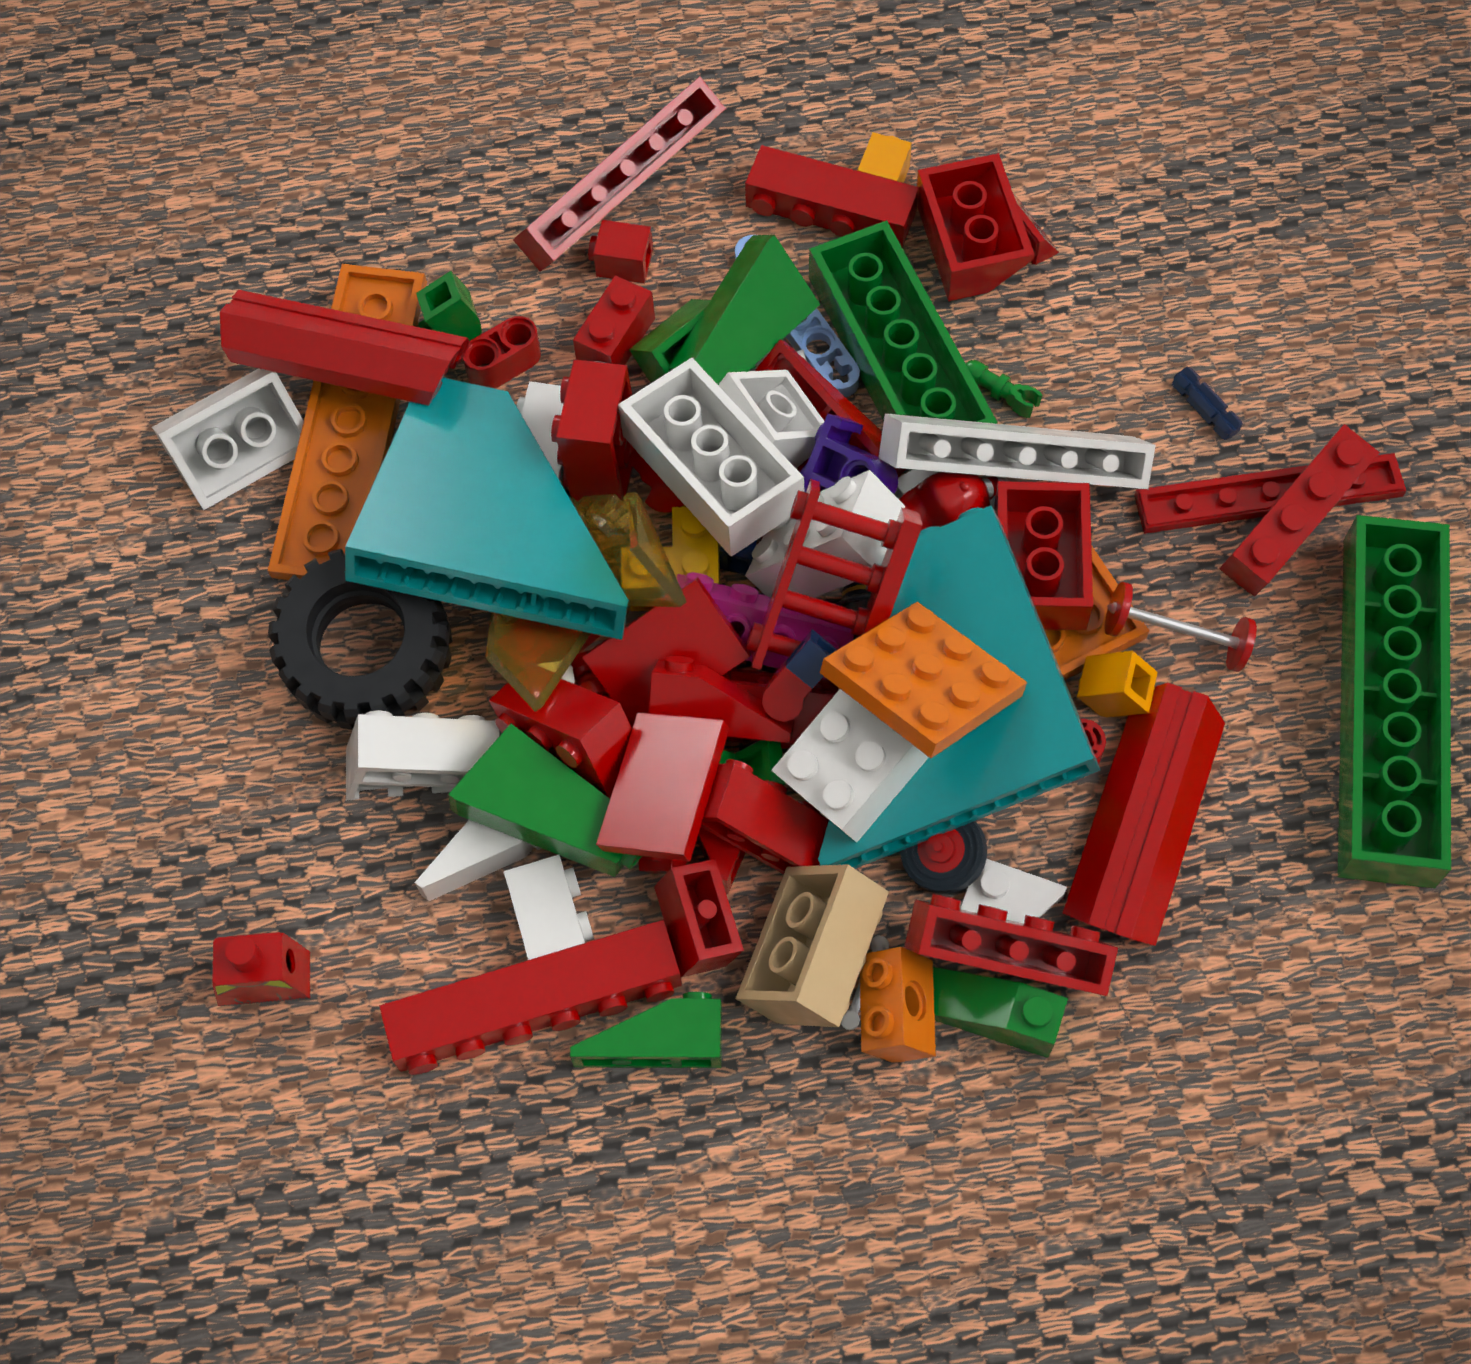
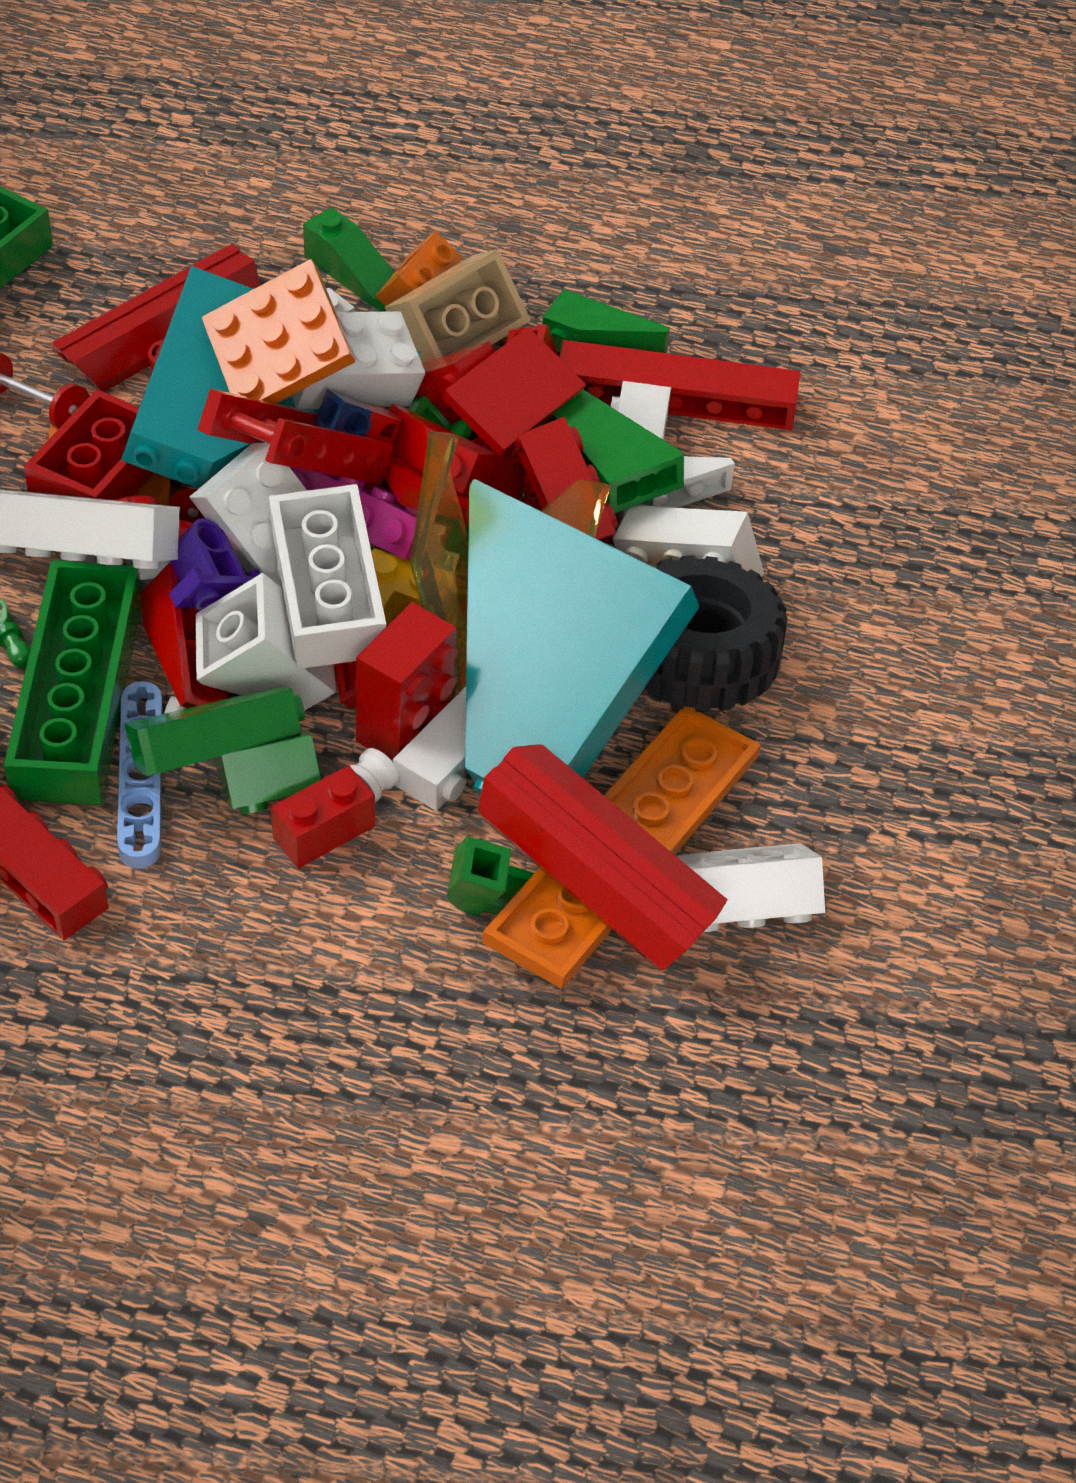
camera: 160 degrees left, 15 degrees down
red torso [212,932,310,1006] -> none
red beam [463,316,541,389] -> none
brick [513,76,726,272] -> none
red brick [588,220,653,284] -> none
red brick [904,894,1118,996] -> none
light orange brick [1077,650,1158,717] -> none

